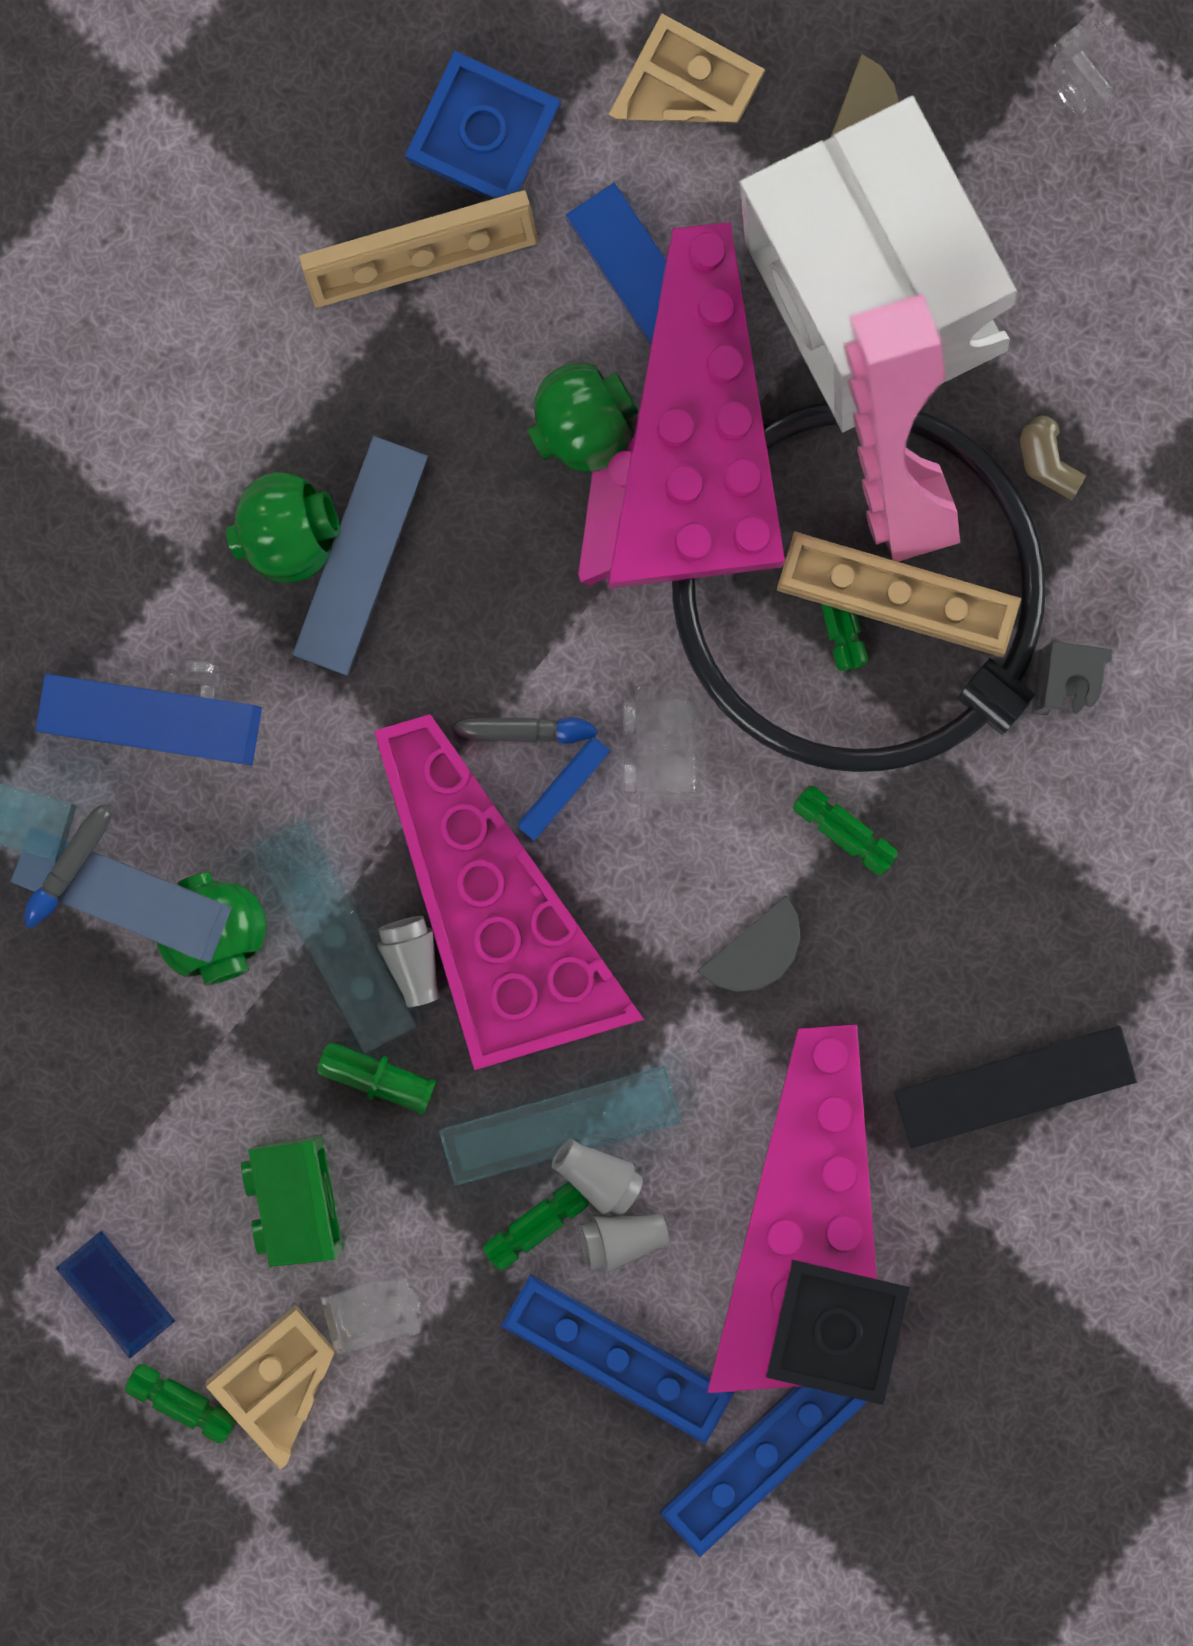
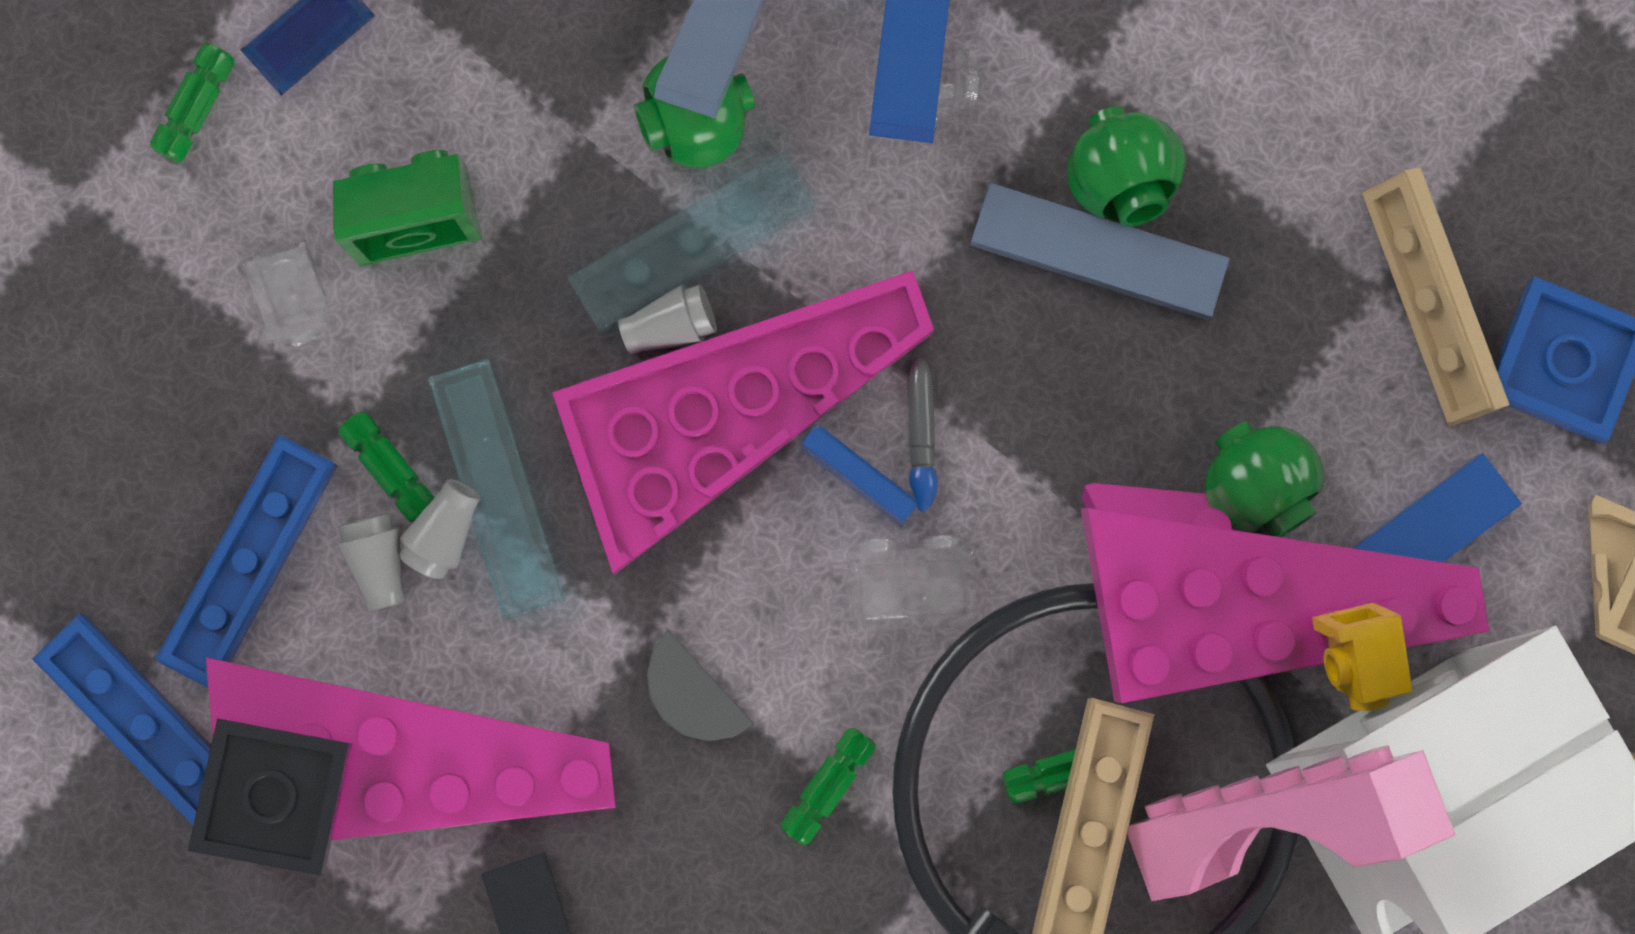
camera: 85 degrees right, 5 degrees down
tan wing [206,1304,335,1470] -> none
green axle [317,1042,437,1116] -> none
none -> yellow brick [1312,603,1413,711]

